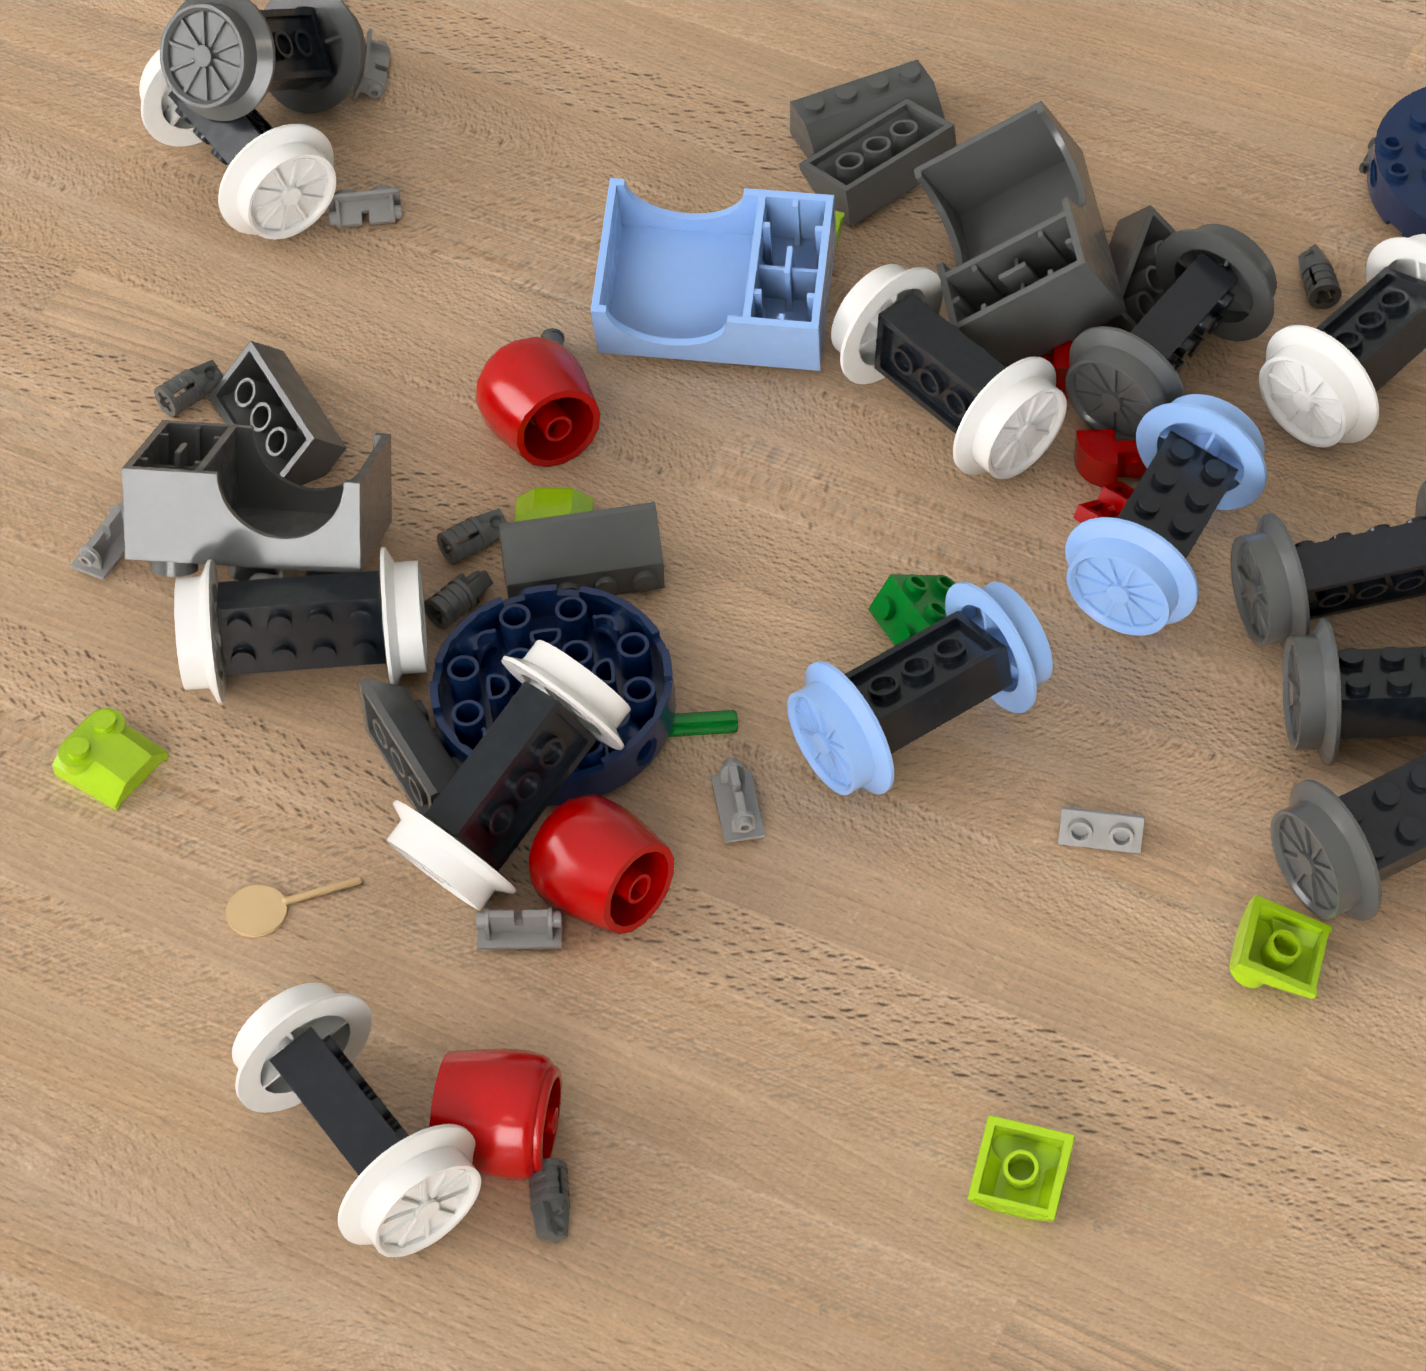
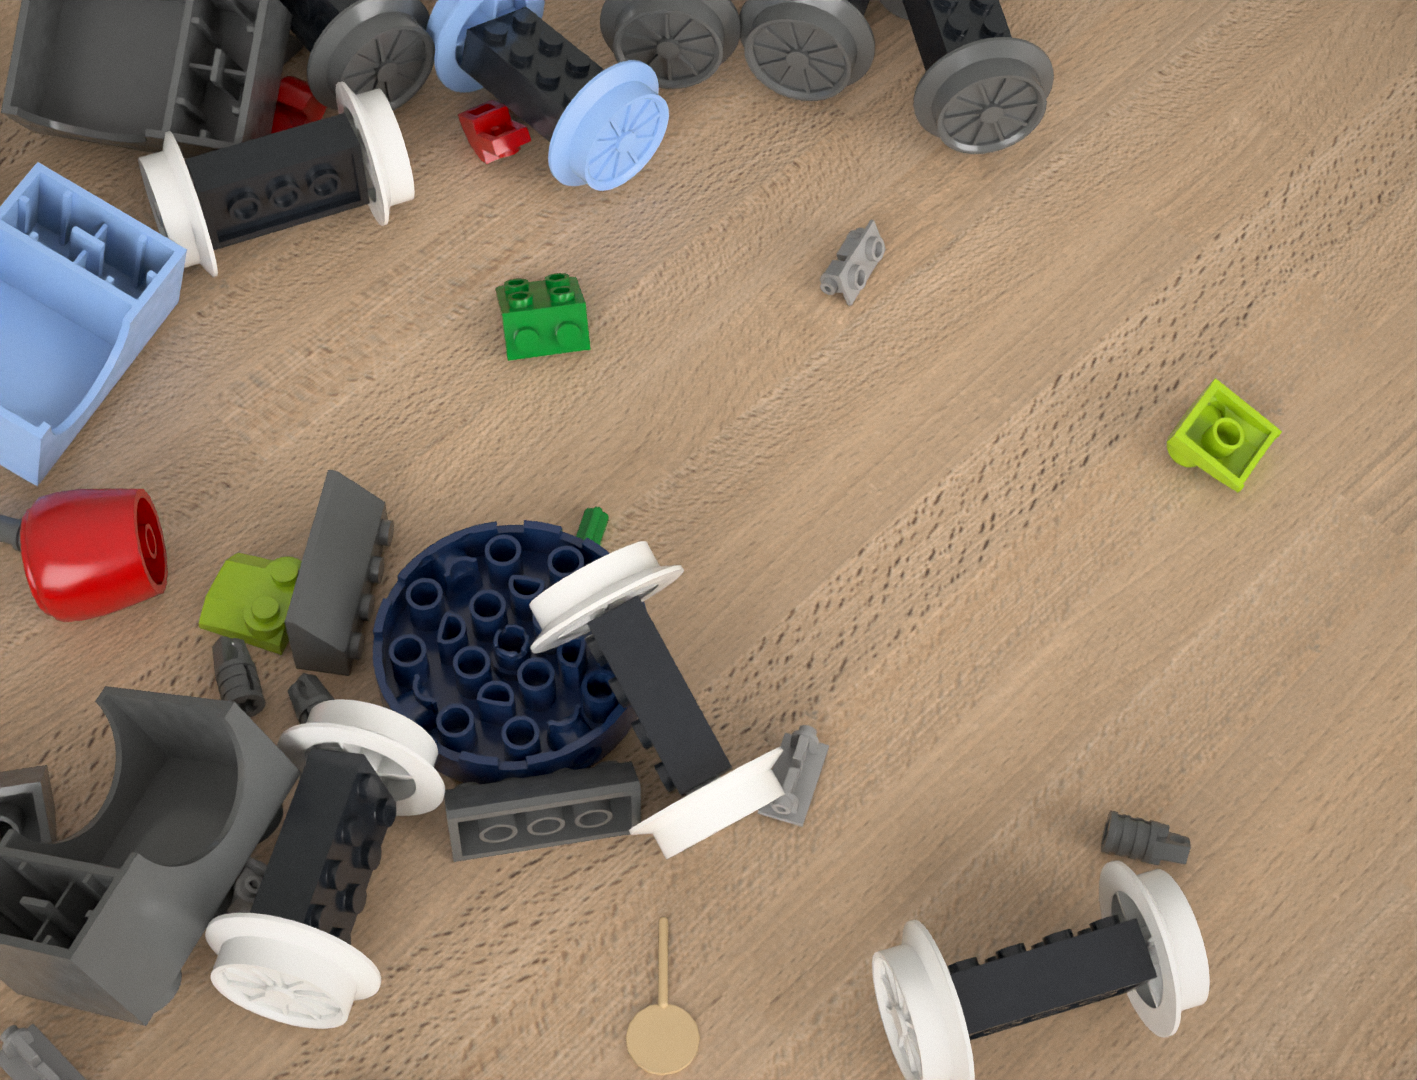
camera: 75 degrees left, 5 degrees up
red piece [429,1048,562,1181] -> none
red piece [529,794,674,934] -> none
light grey hinge [711,758,765,843] -> none
brick [787,581,1053,795] -> none
red brick [1074,429,1147,488] -> none
lime slope [1229,894,1333,999] -> none

